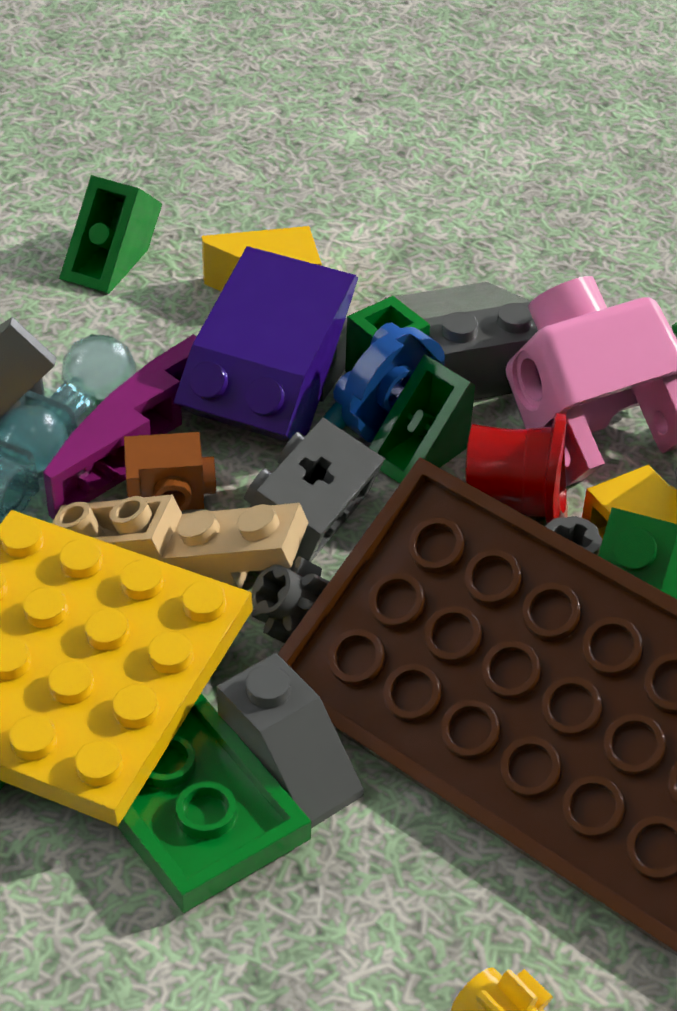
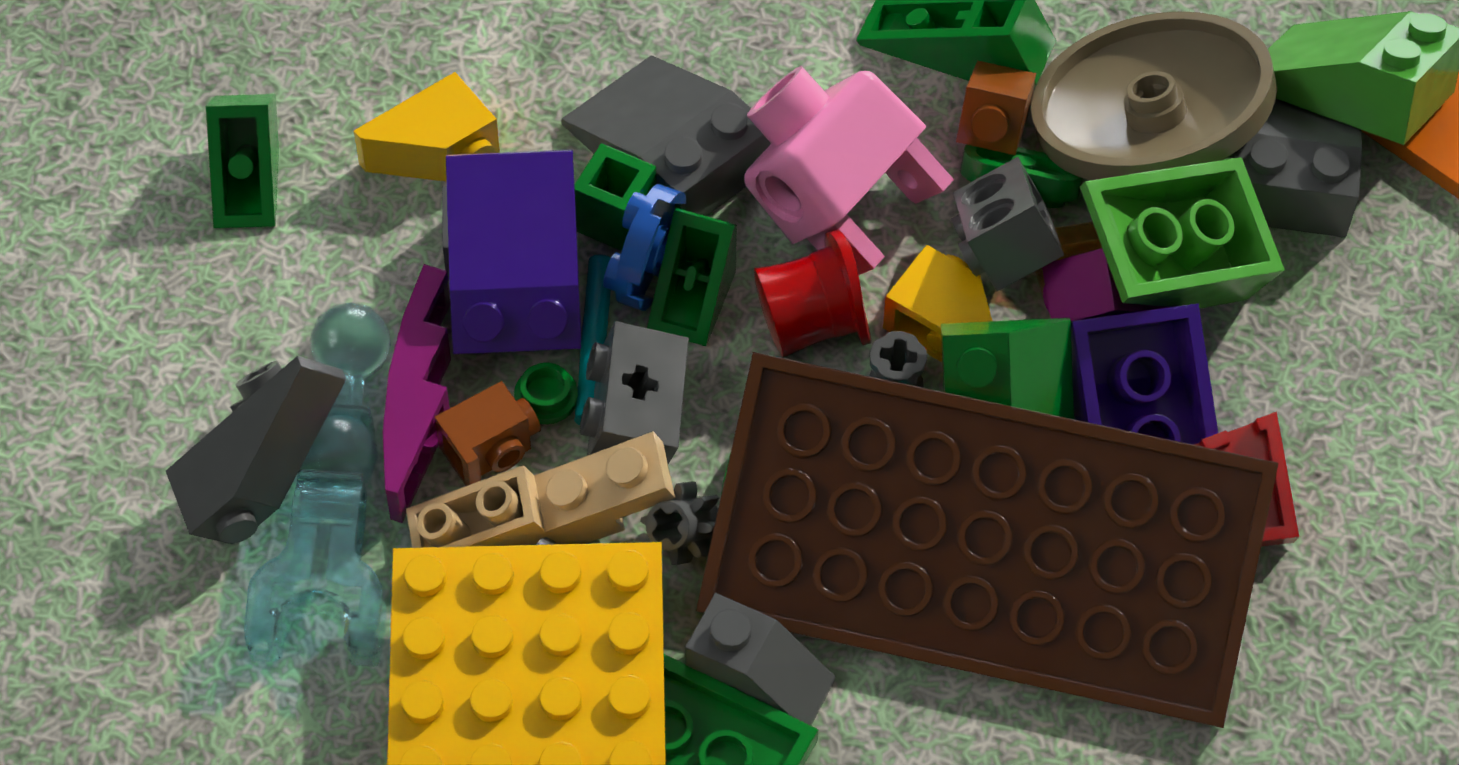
camera: 25 degrees left, 15 degrees up
none -> green plate [514,362,578,425]

